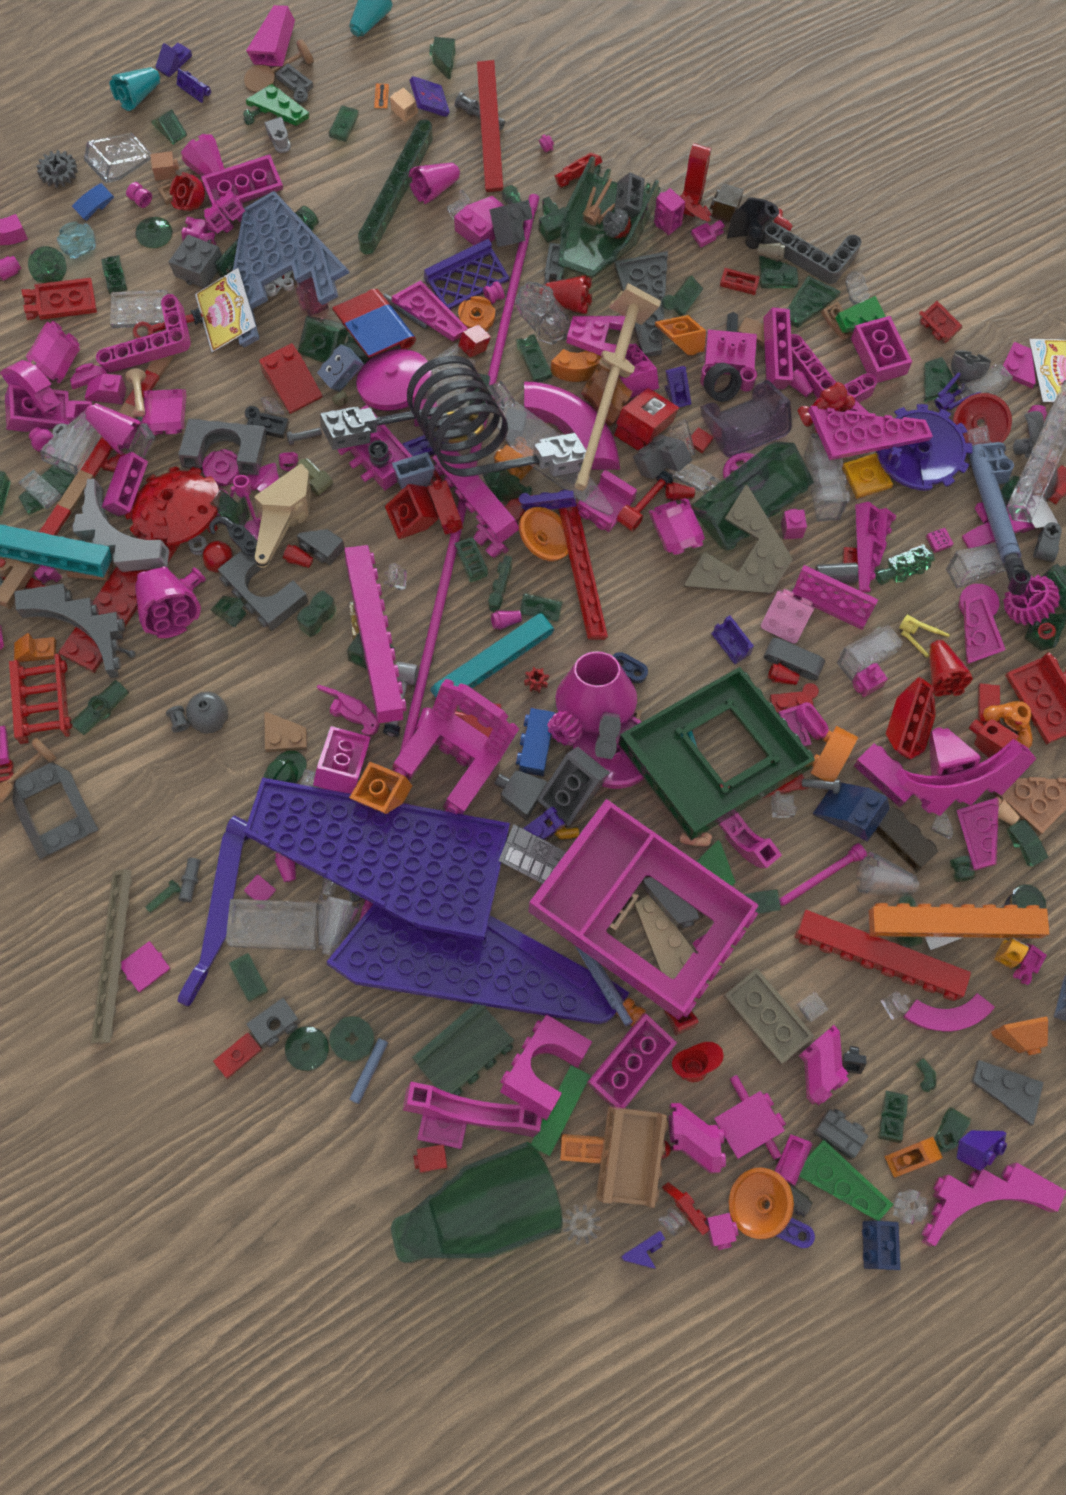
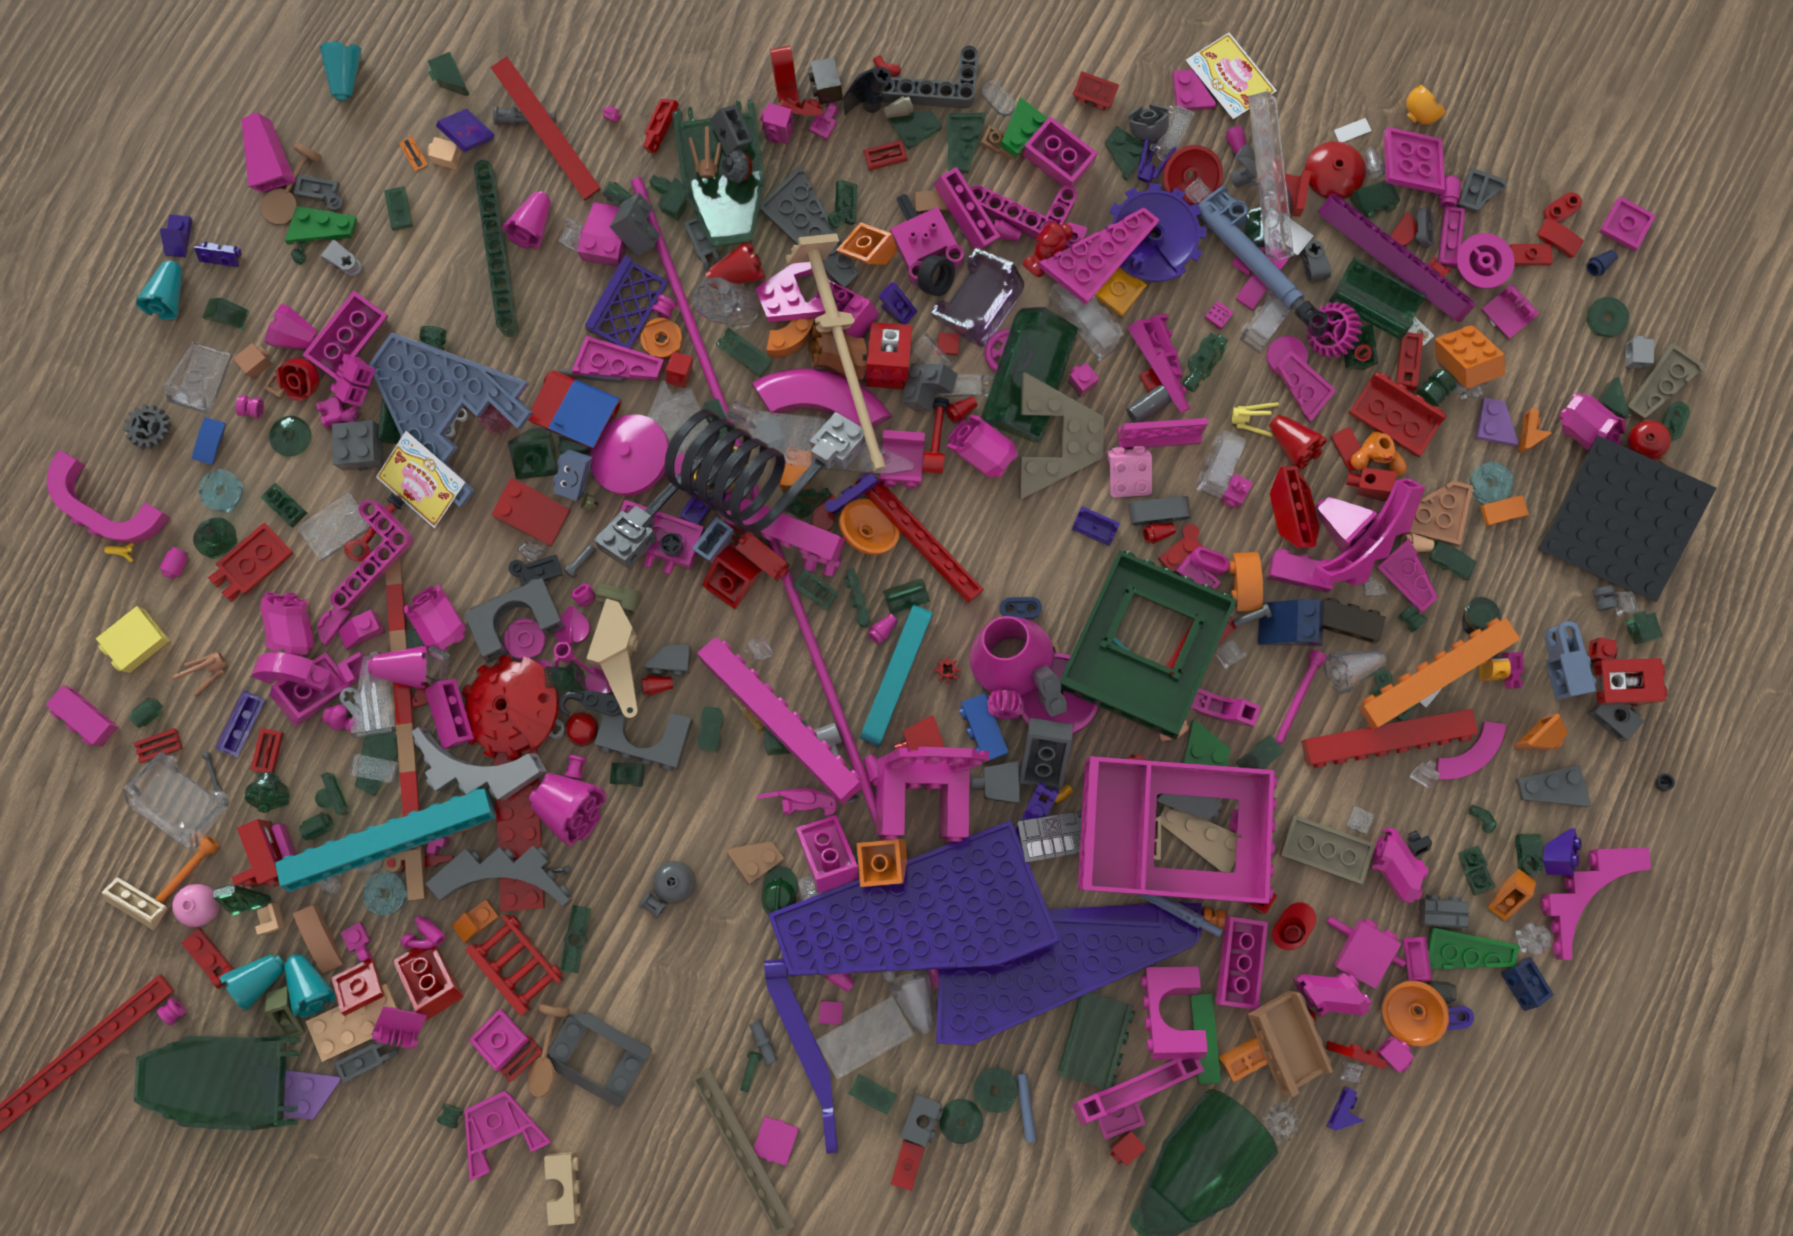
camera: 30 degrees left, 10 degrees up
tan piece [125,368,146,419] -> none

